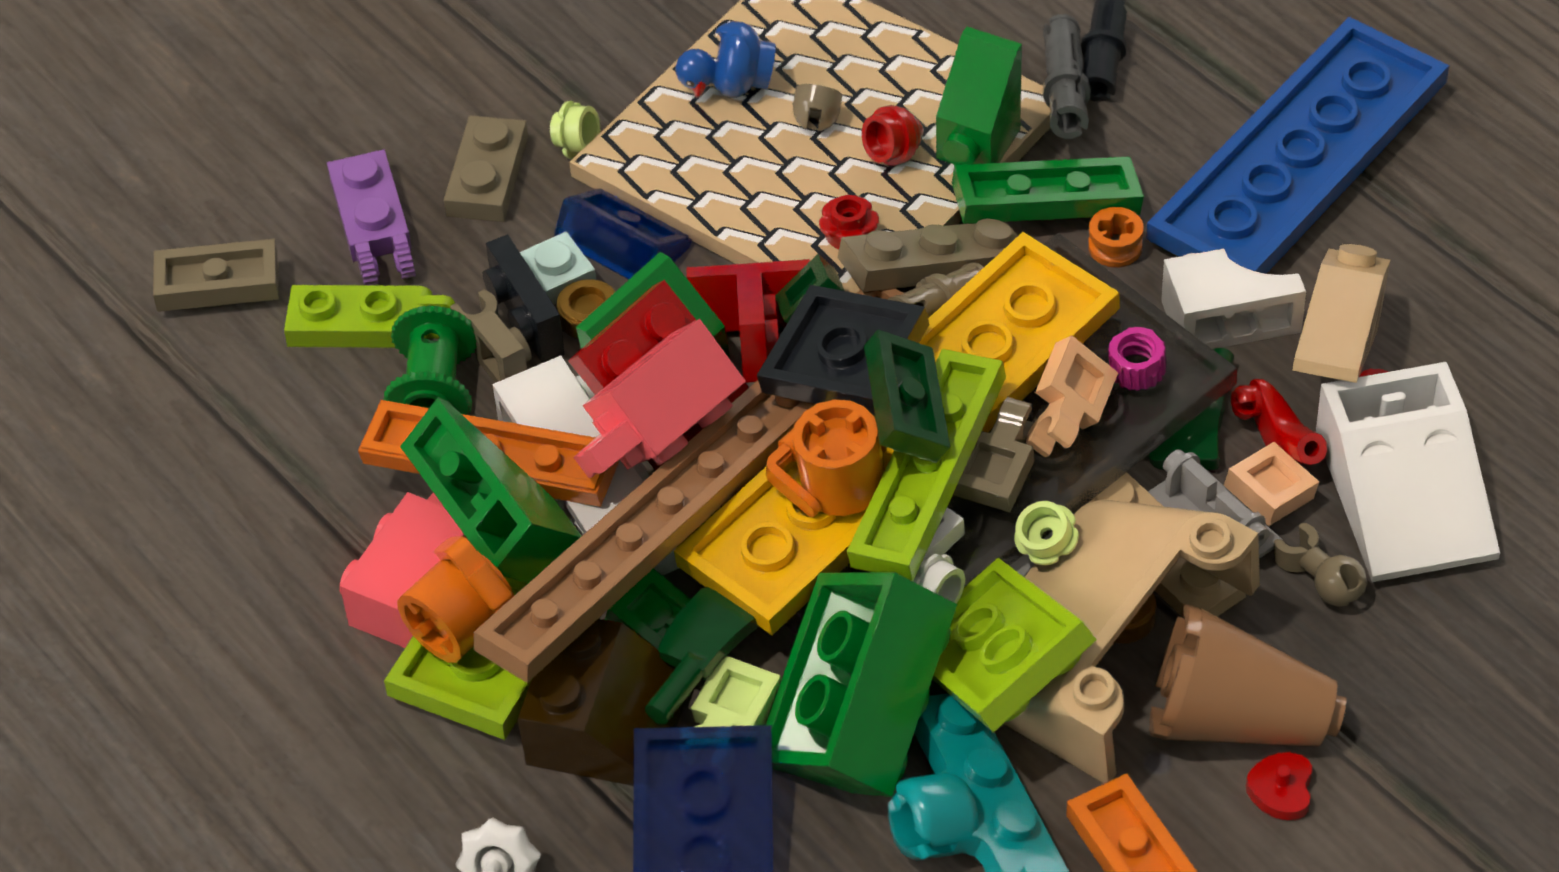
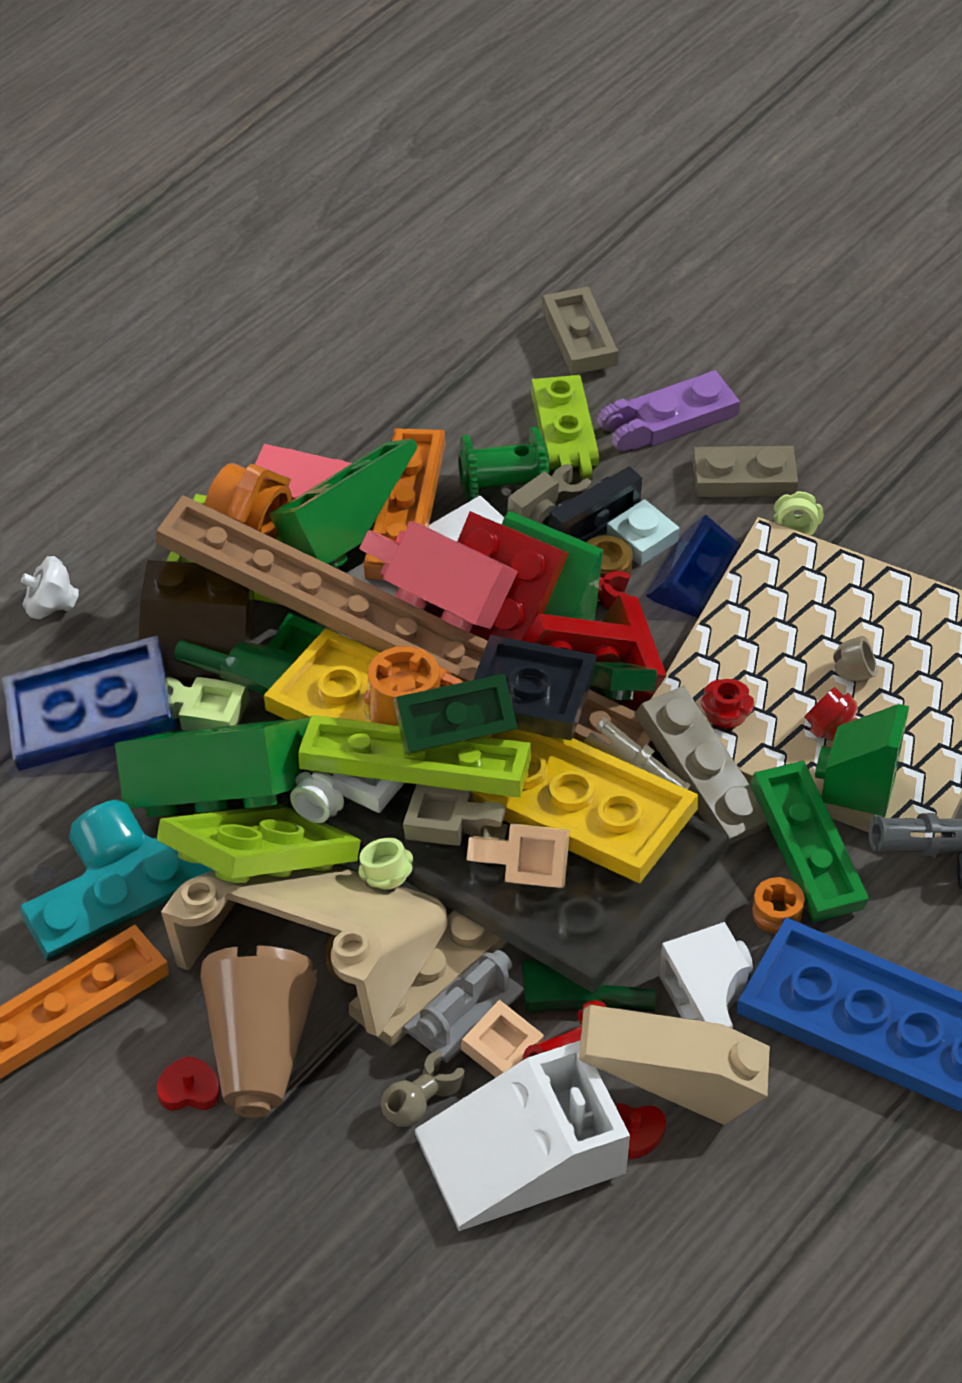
camera: 75 degrees right, 0 degrees up
blue animal [676,22,776,98] -> none
dark pink axle [1108,327,1166,391] -> none

